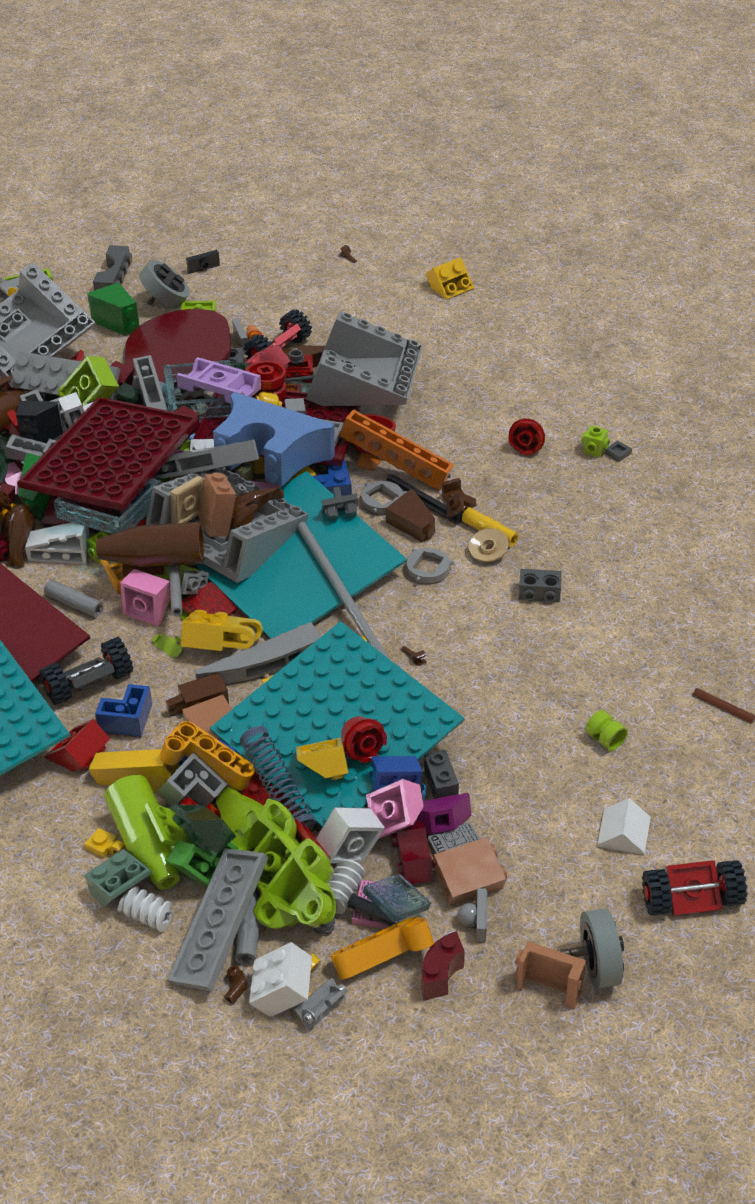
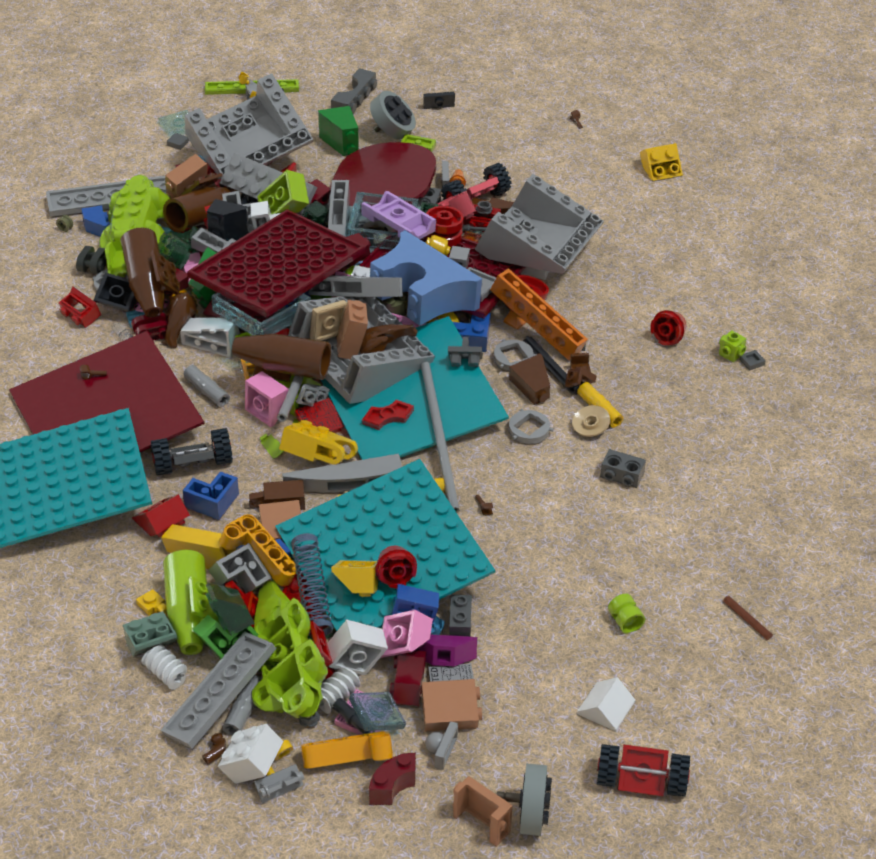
camera: 15 degrees right, 0 degrees up
none -> red tile [362,400,414,430]

